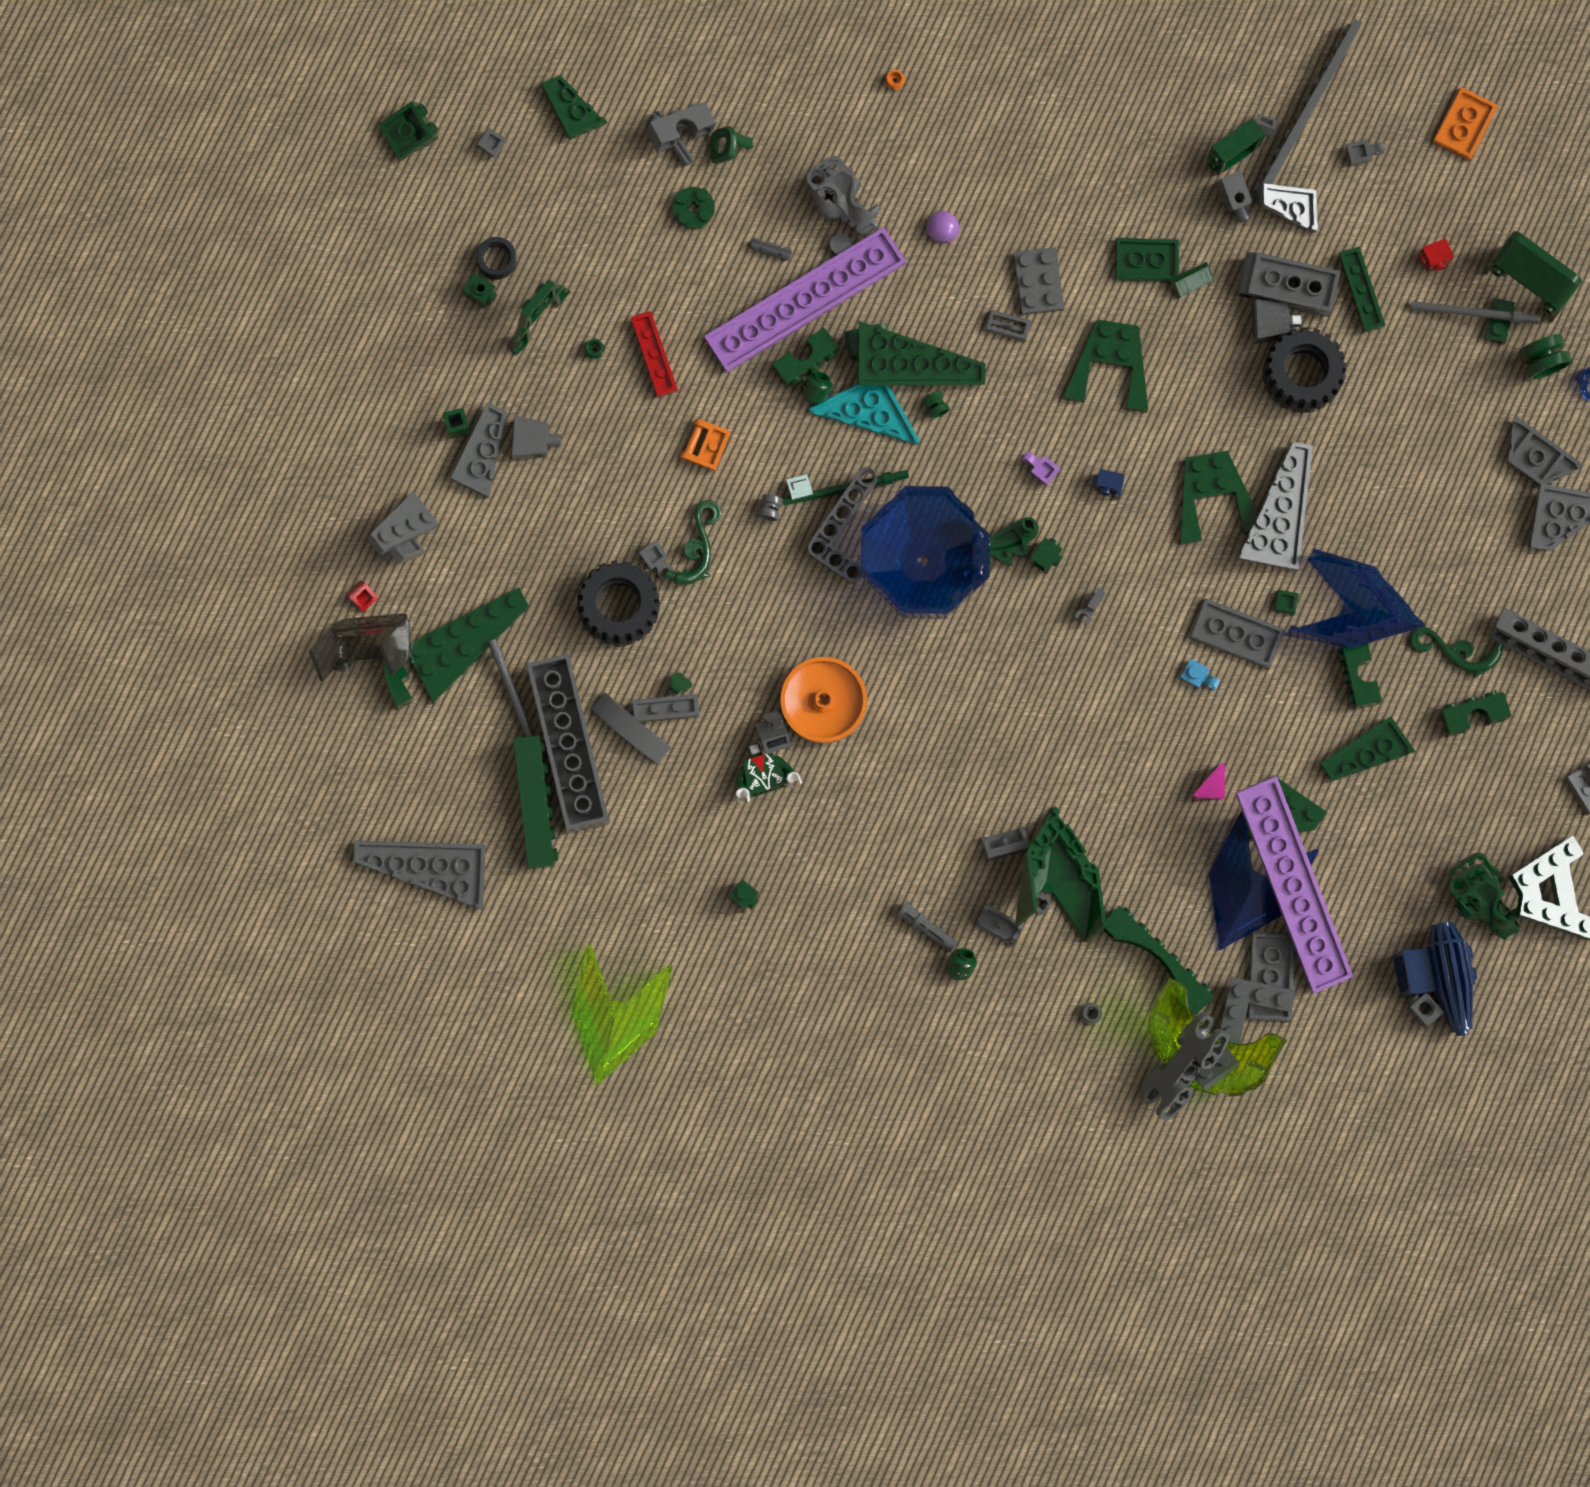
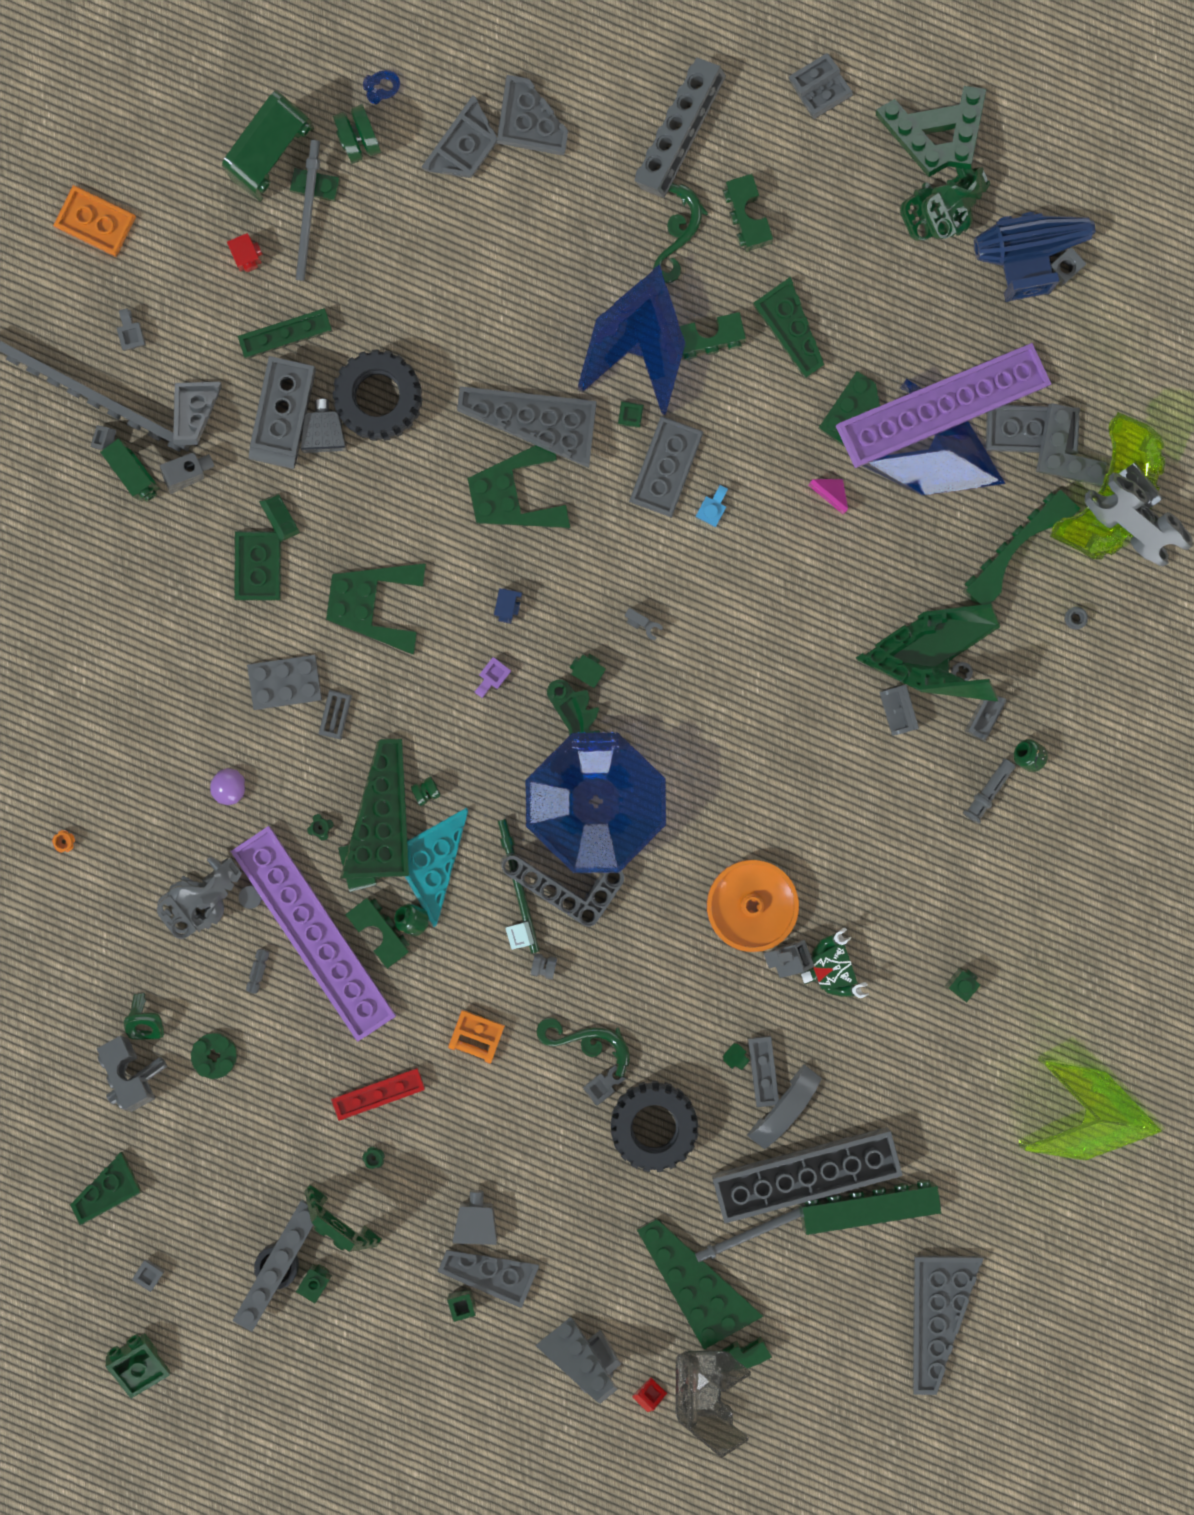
camera: 80 degrees left, 10 degrees up
none -> dark grey plate [232,1199,313,1332]
none -> dark green plate [307,814,334,841]

